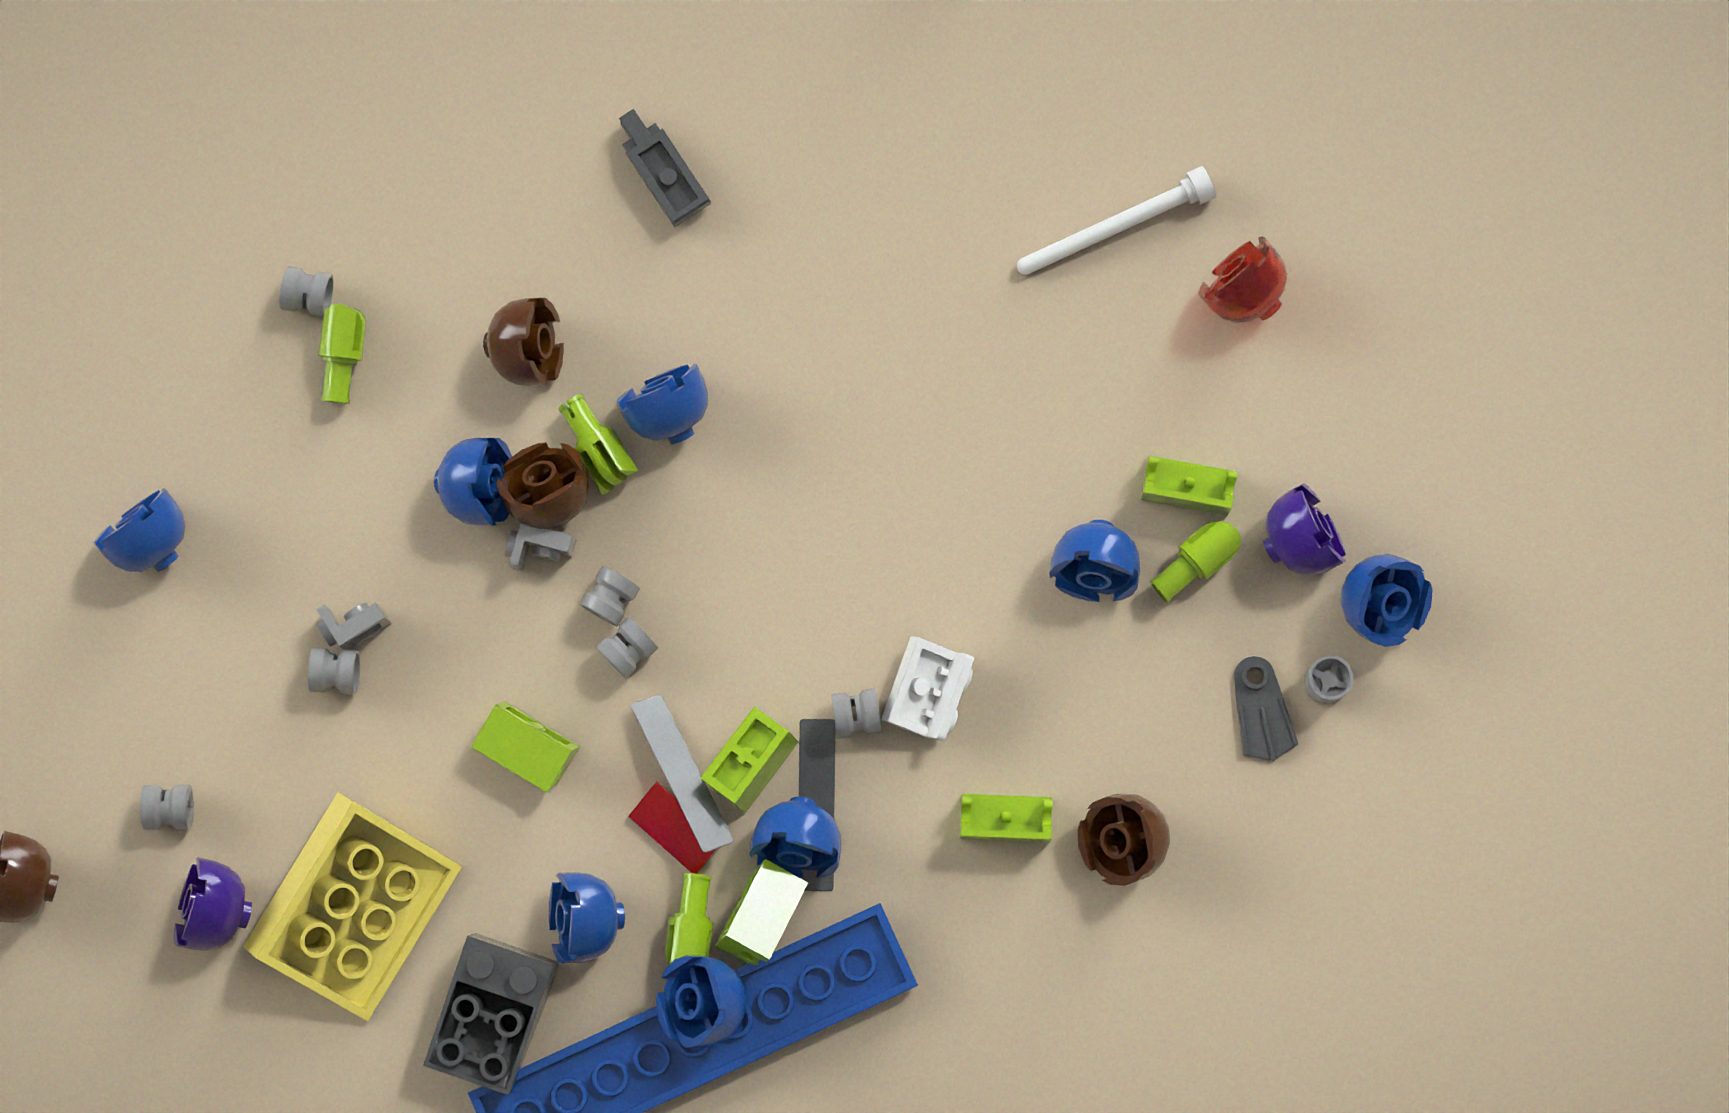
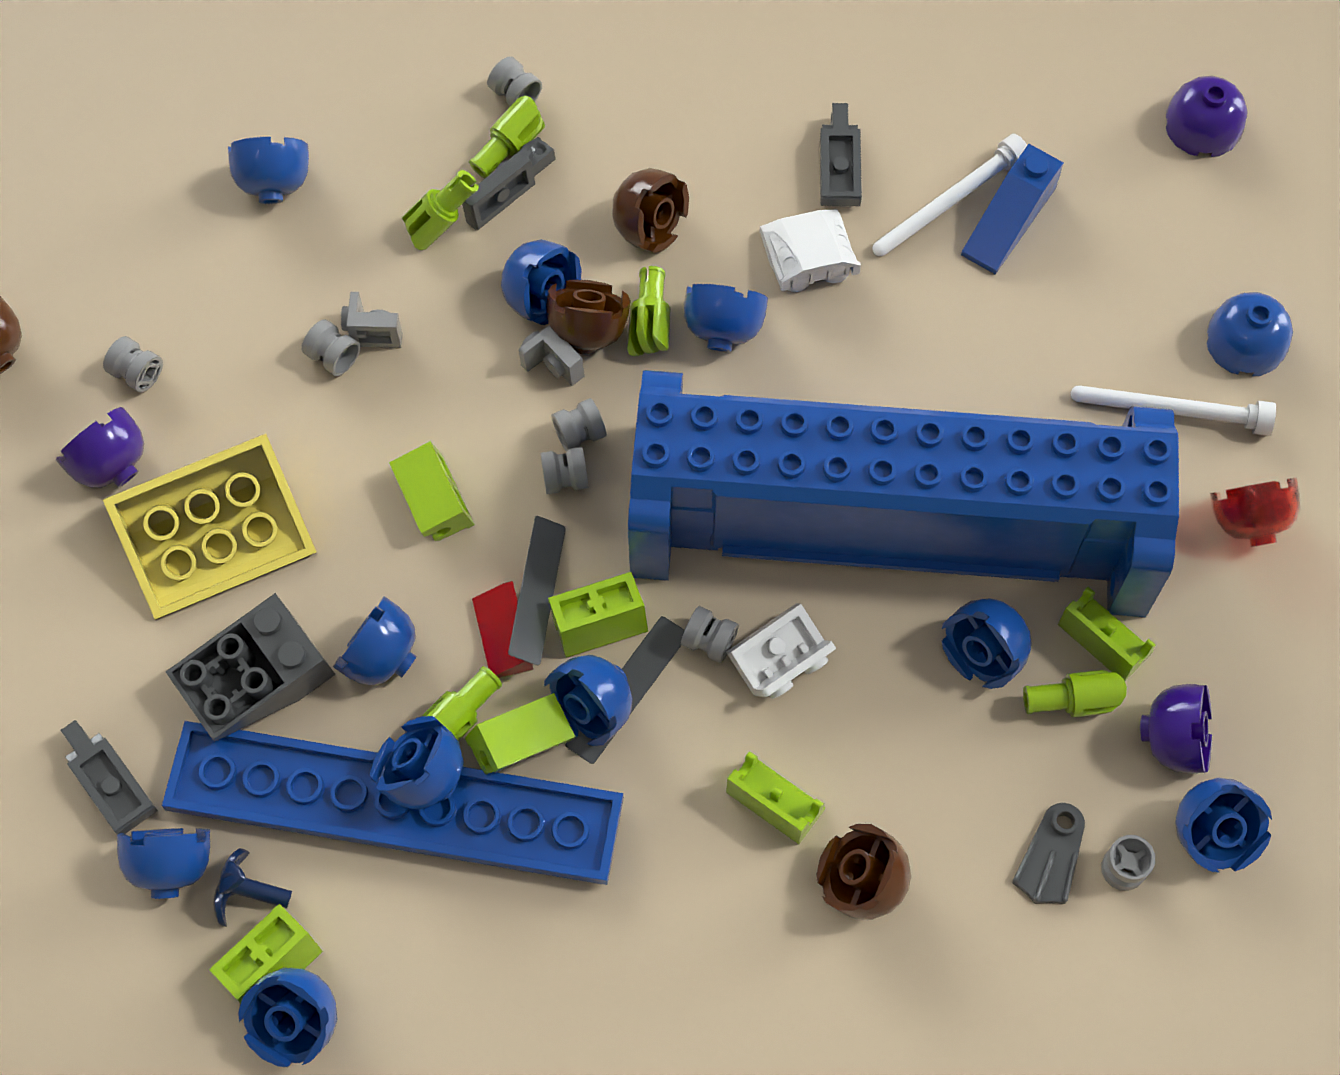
camera: 30 degrees right, 15 degrees down
none -> lime arm [402,170,479,250]
none -> dark grey hinge [462,137,556,230]
none -> blue brick [628,370,1179,617]
none -> white slope [760,209,861,292]
none -> white piece [872,134,1027,256]
none -> blue slope [961,144,1064,275]
none -> blue cylinder [1207,292,1293,377]

